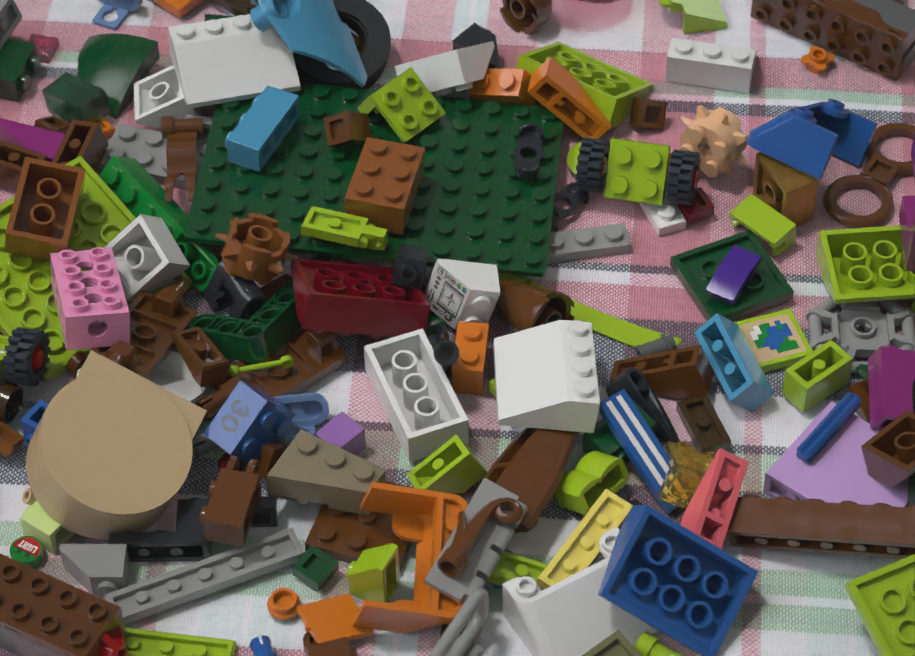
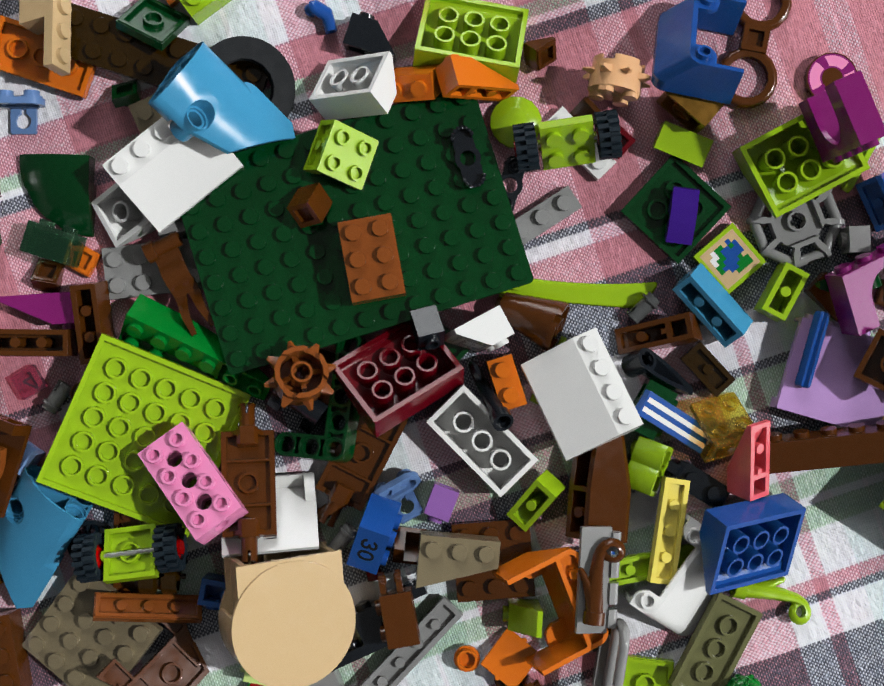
camera: 20 degrees left, 40 degrees up
dark orange brick [5,157,85,261] -> none
white slope [104,214,190,300] -> none
reddish brown slope [171,327,230,388] -> none
dark azure brick [225,85,299,172] -> none
lime hinge [228,355,293,377] -> none
dark green plate [292,545,339,591] -> none
lime hinge [301,206,388,250] -> none
none -> blue arm [304,0,338,34]

